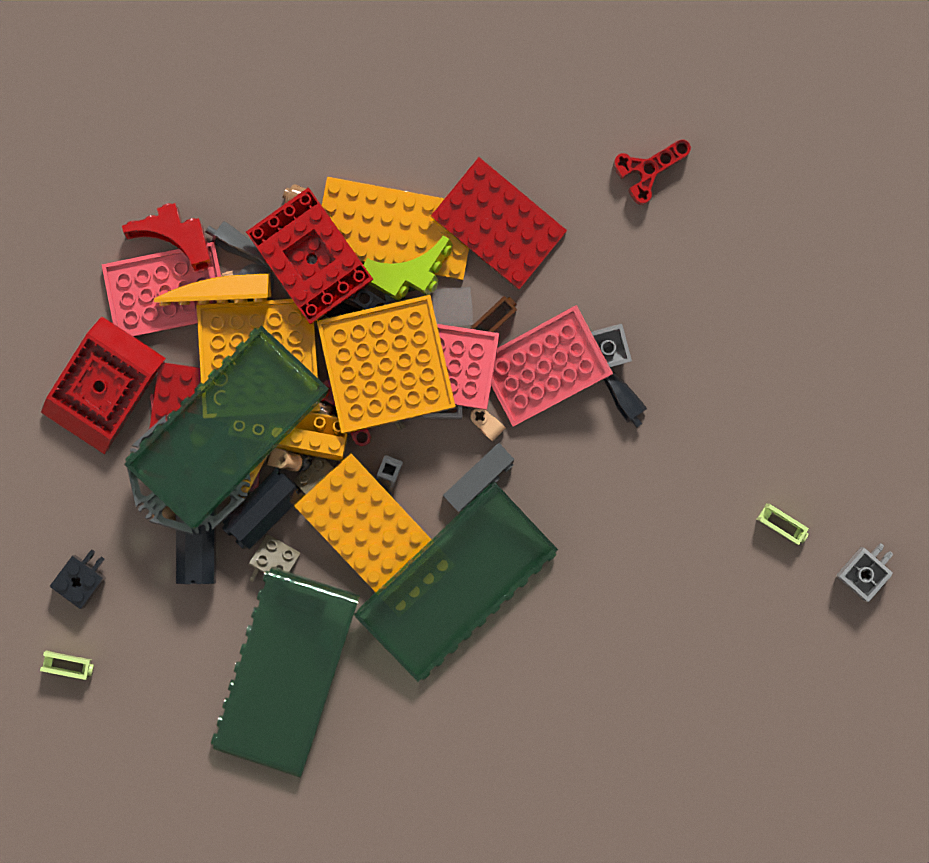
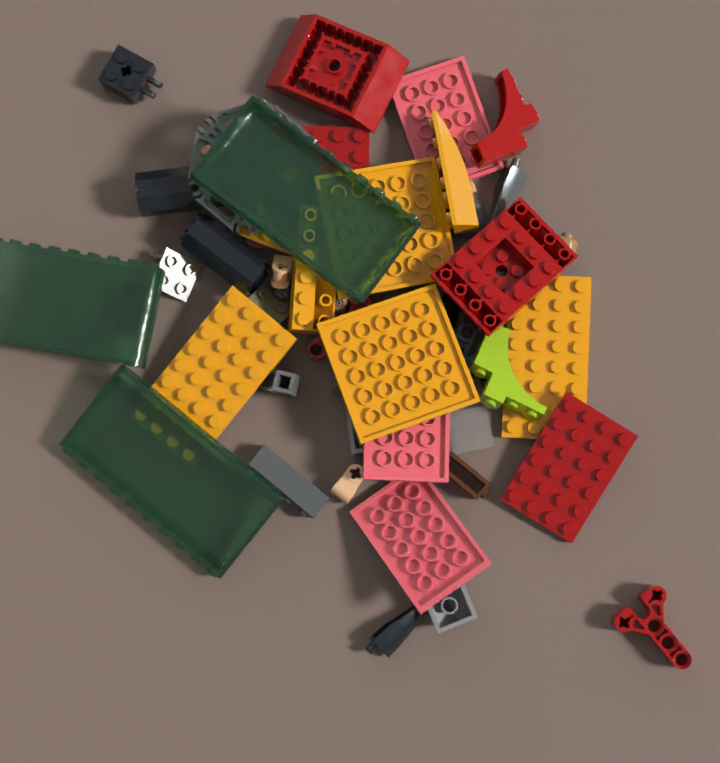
camera: 85 degrees right, 5 degrees down
yellowish green window [40,650,94,680] -> none

